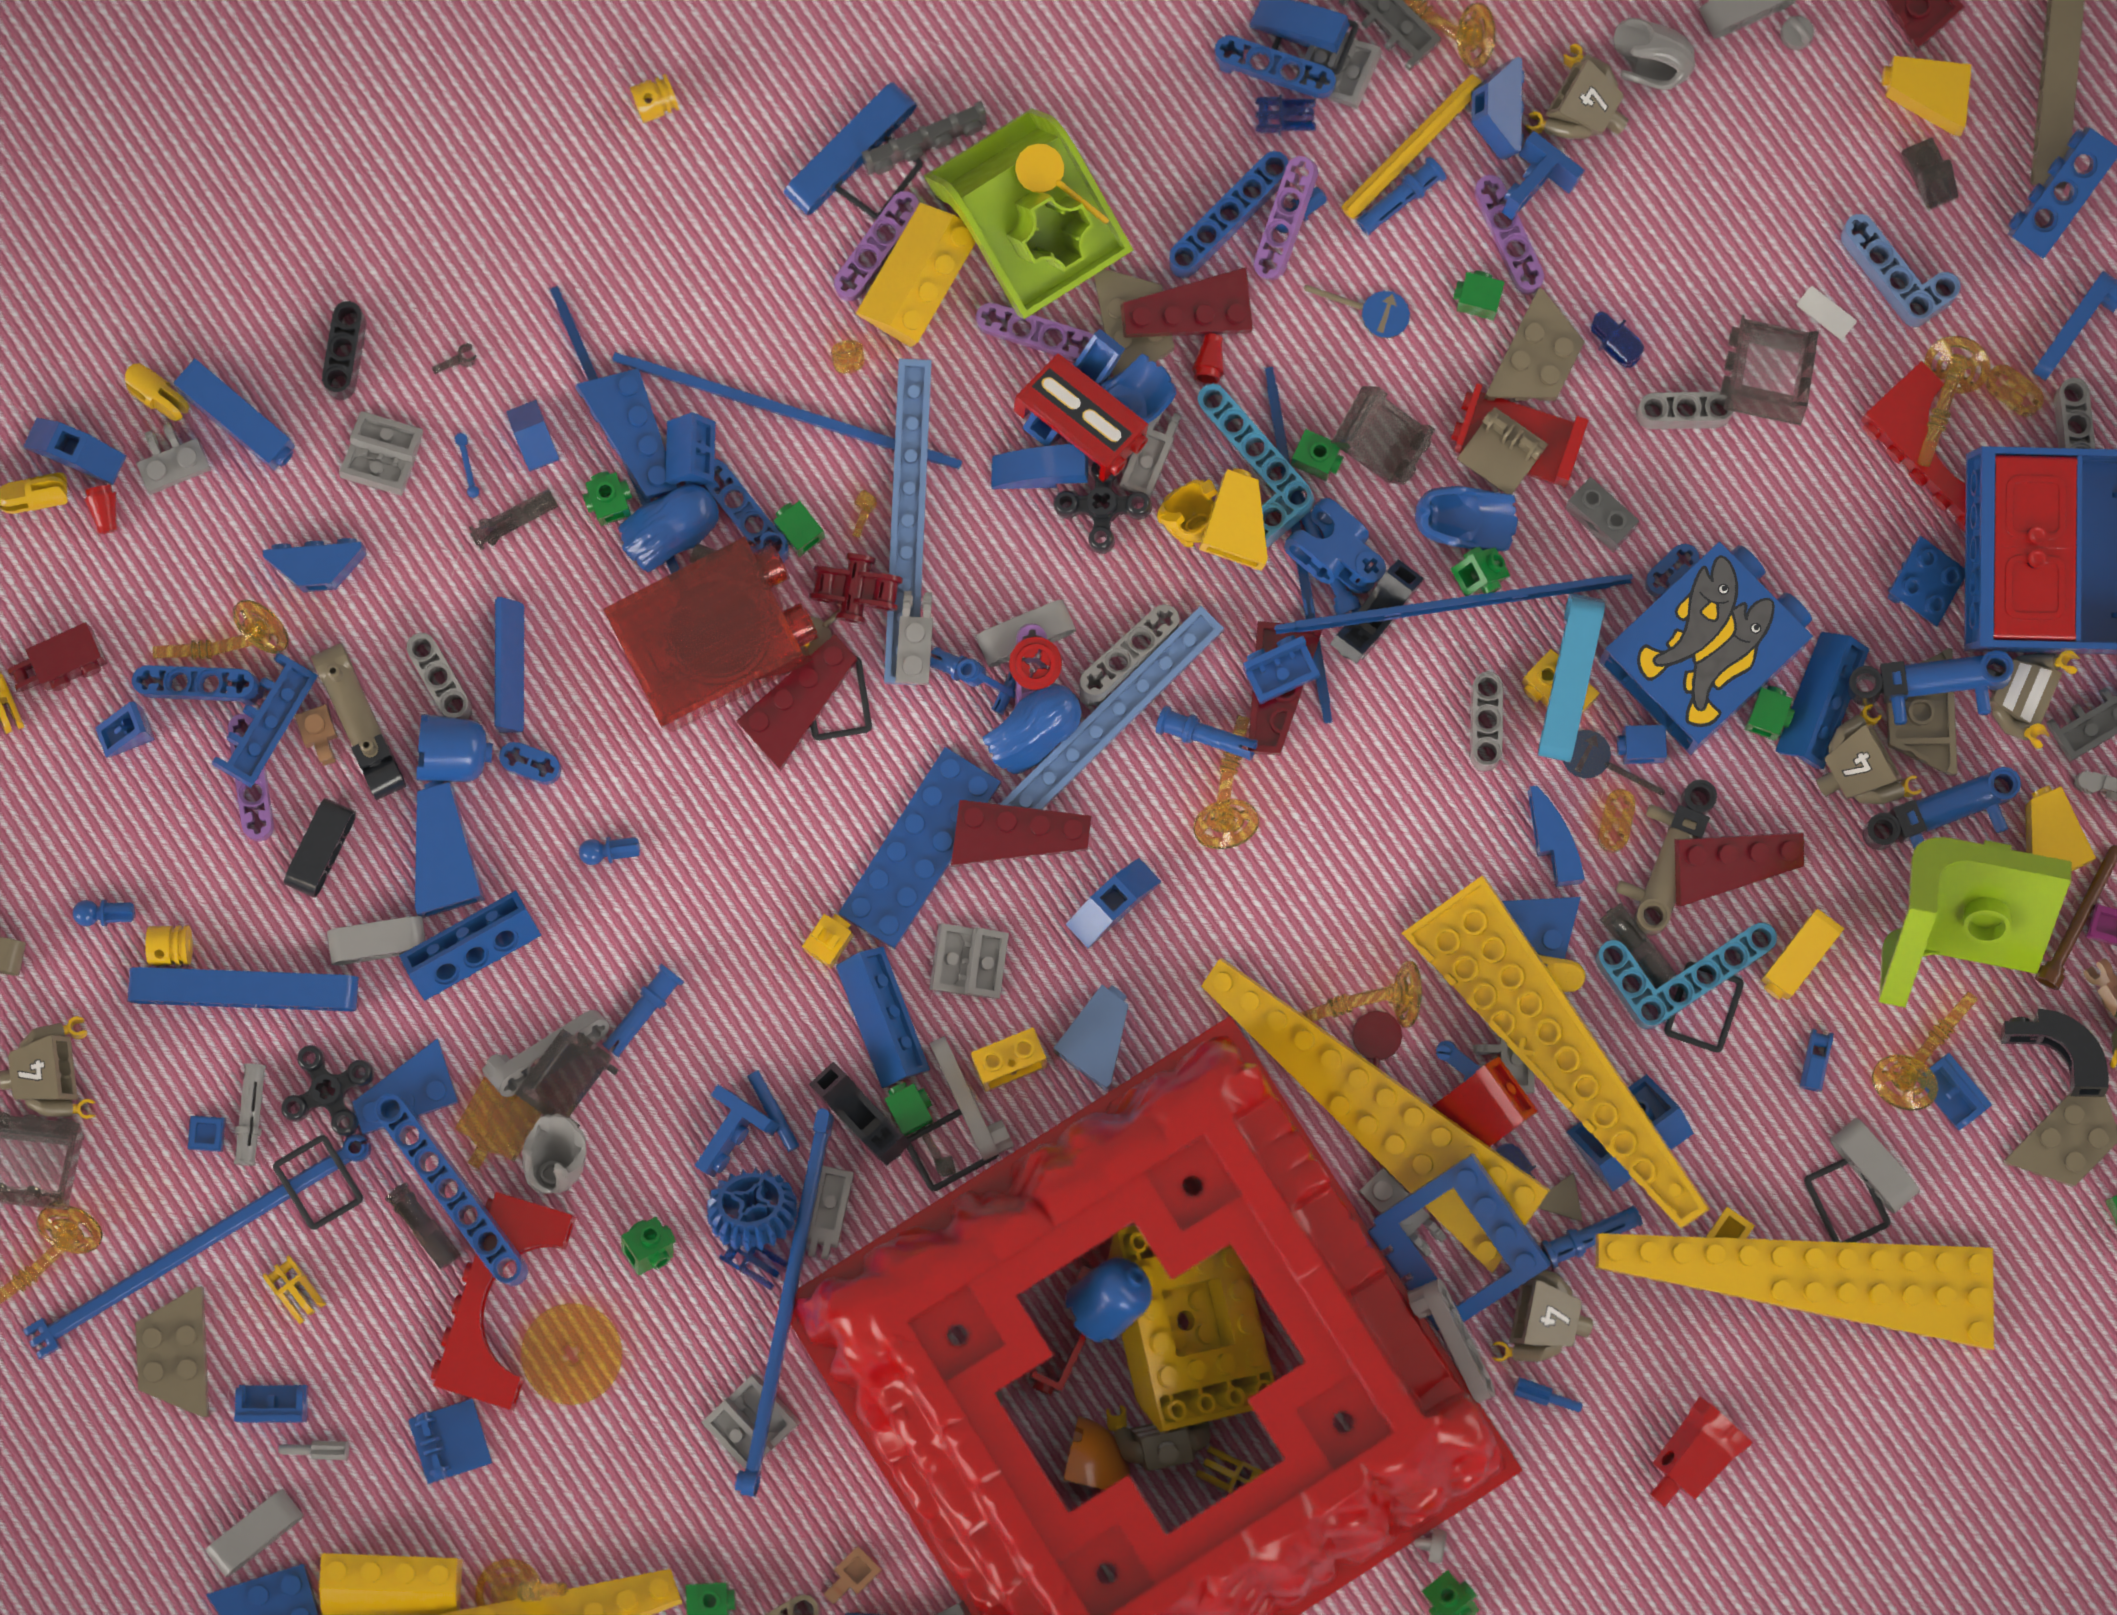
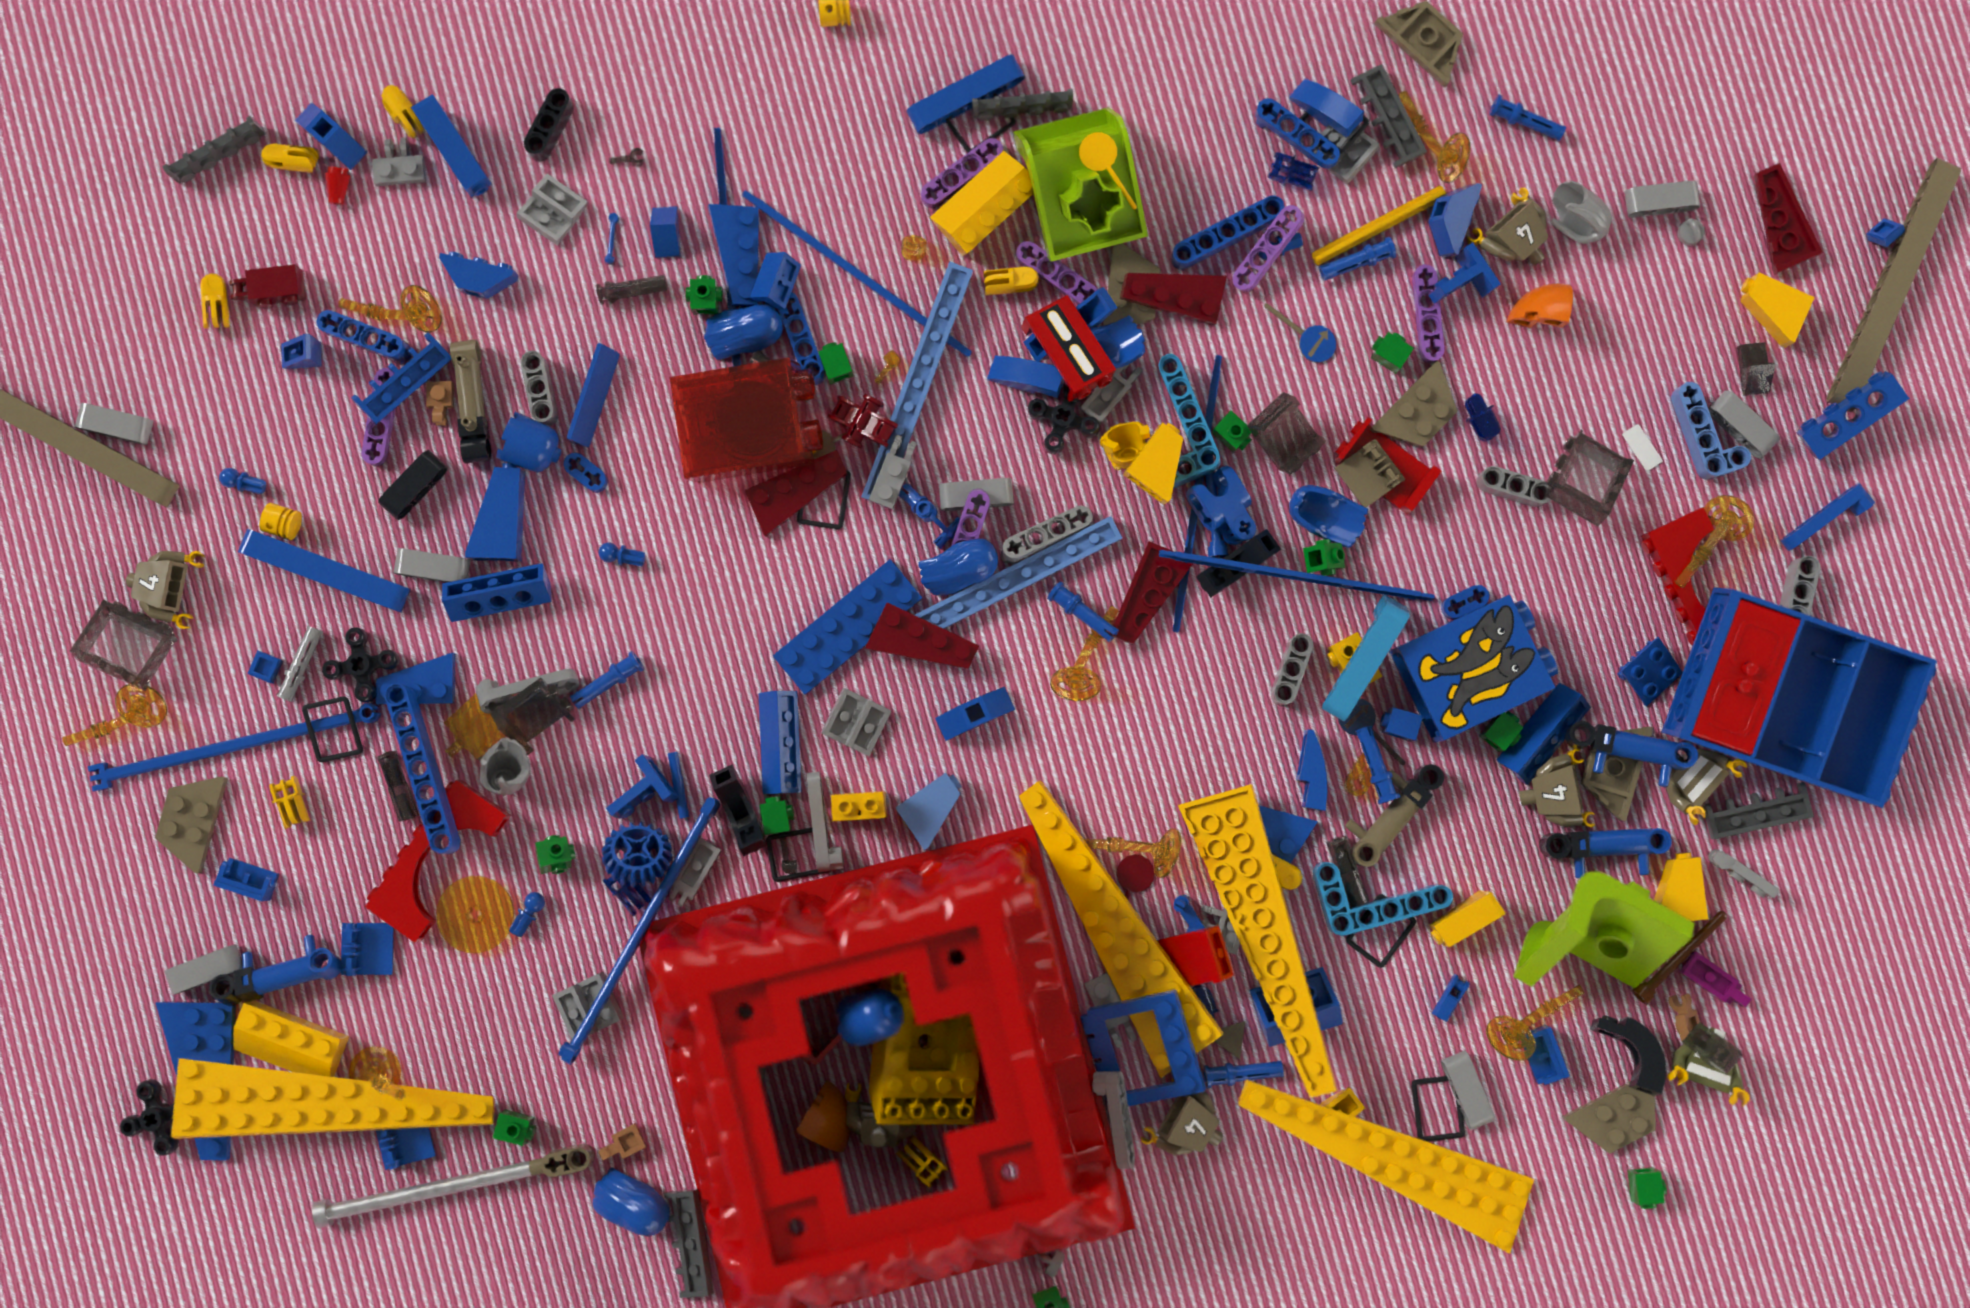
camera: 15 degrees right, 5 degrees up
light grey axle [278,1441,349,1461] -> none
yellow brick [802,914,853,969] -> none
red gear [1009,637,1062,690] -> none
red cone [1192,333,1224,384] -> none
blue bracket [1243,635,1320,704] -> none
blue axle [1513,1377,1583,1413] -> none
dark grey brick [1565,477,1639,553] -> none
red piece [1649,1396,1753,1508] -> none
dark red wing [1674,832,1804,906] -> none
clear yellow beam [1985,364,2044,417] -> none
none -> blue piece [209,935,342,1006]
none -> blue axle [509,892,545,937]
none -> yellow arm [984,266,1039,296]
none -> blue pin [1356,725,1401,805]
none -> orange brick [1507,283,1573,328]
none -> light grey beam [1708,390,1780,459]

